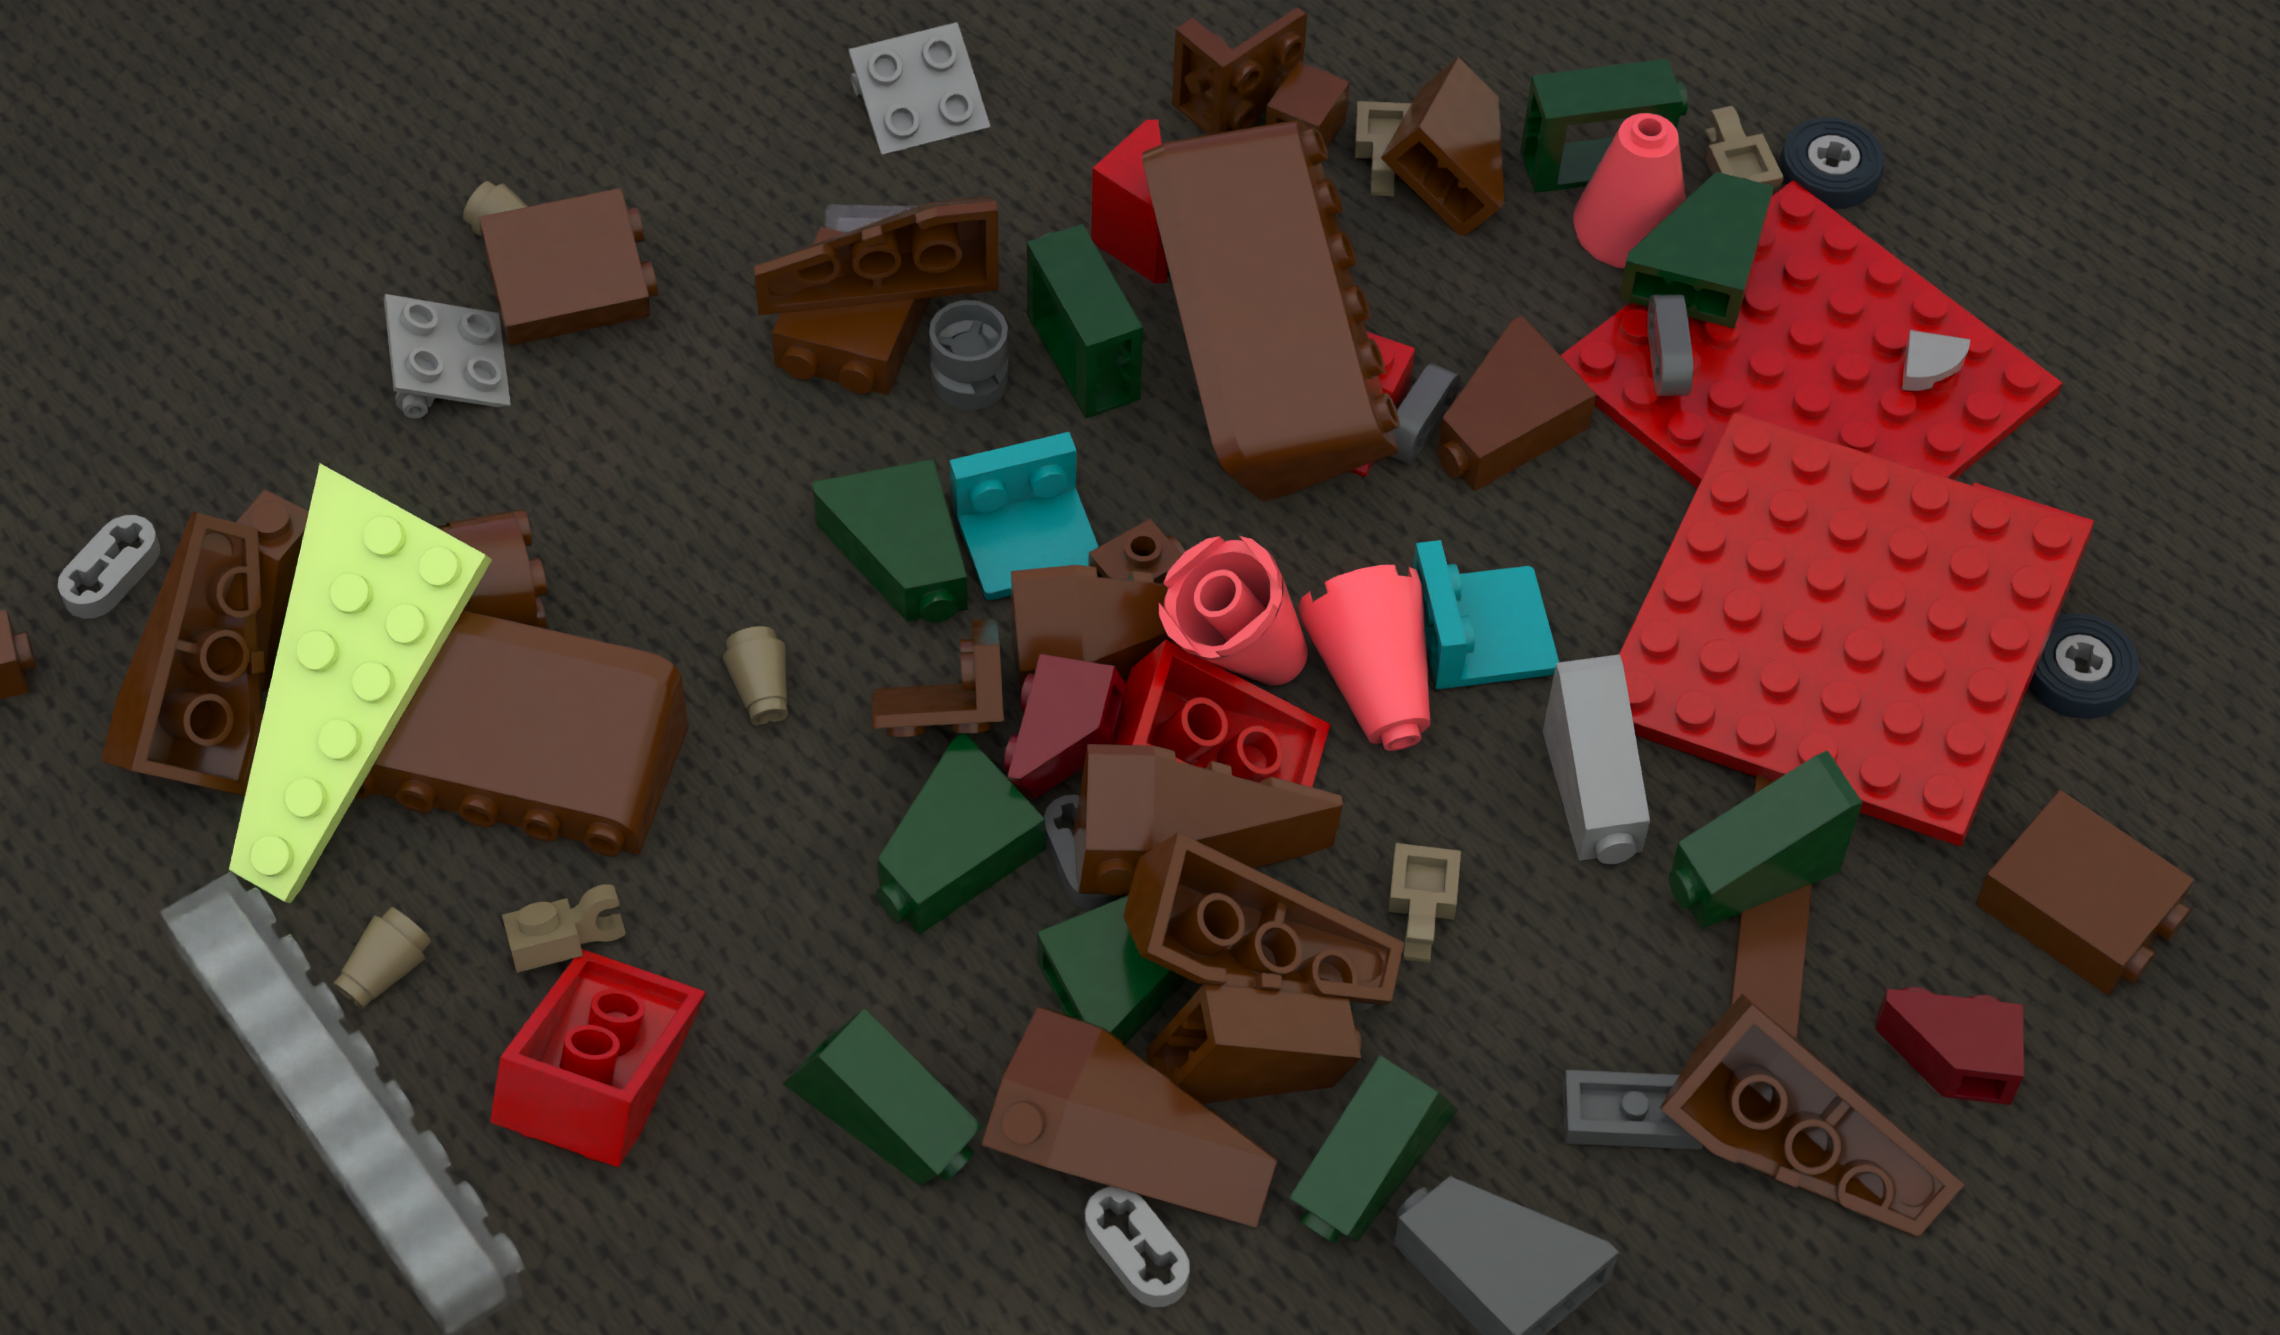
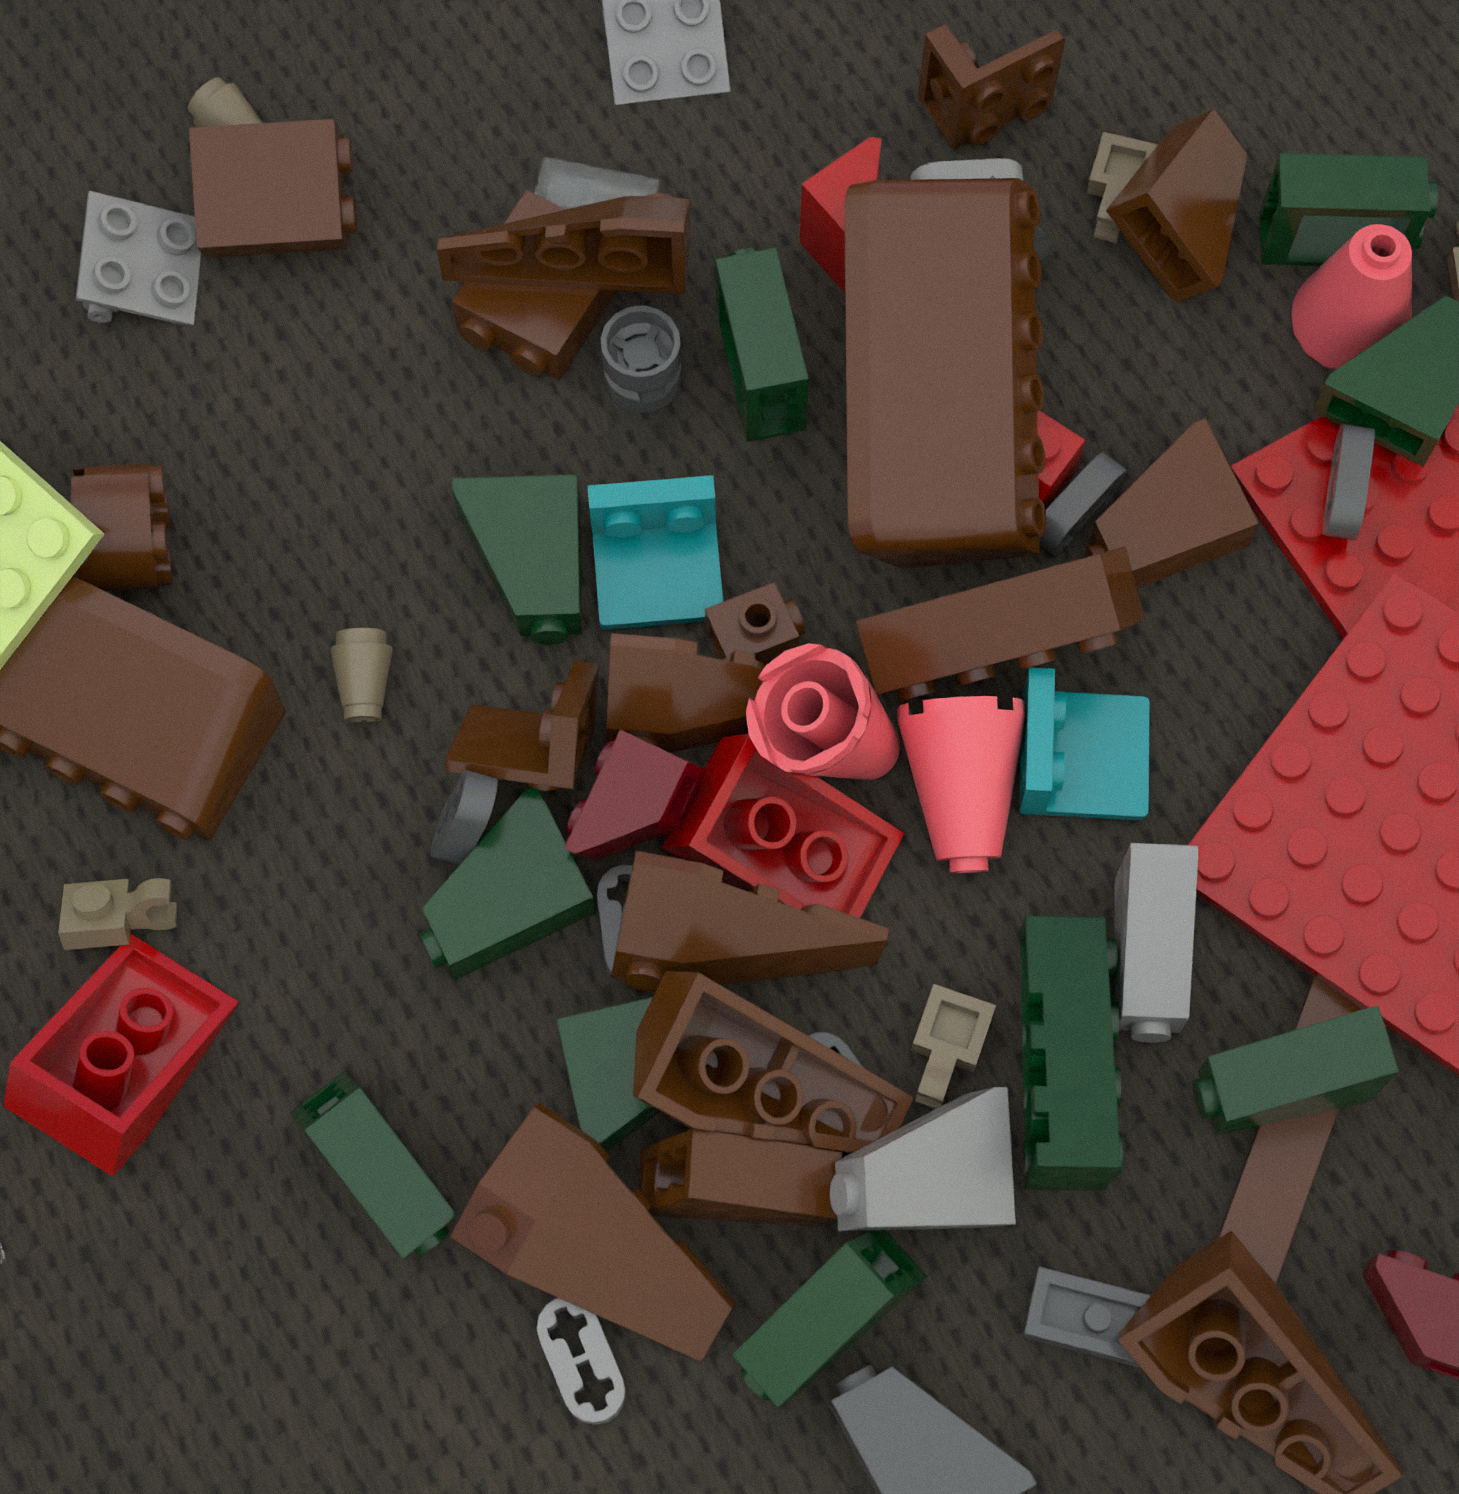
camera: 15 degrees right, 15 degrees up
reddish brown brick [1265,61,1350,149] -> none
none -> dark grey beam [431,769,498,865]
none -> light grey slope [830,1087,1016,1231]
none -> reddish brown wedge [856,546,1145,701]
none -> dark green wedge [1020,916,1123,1191]

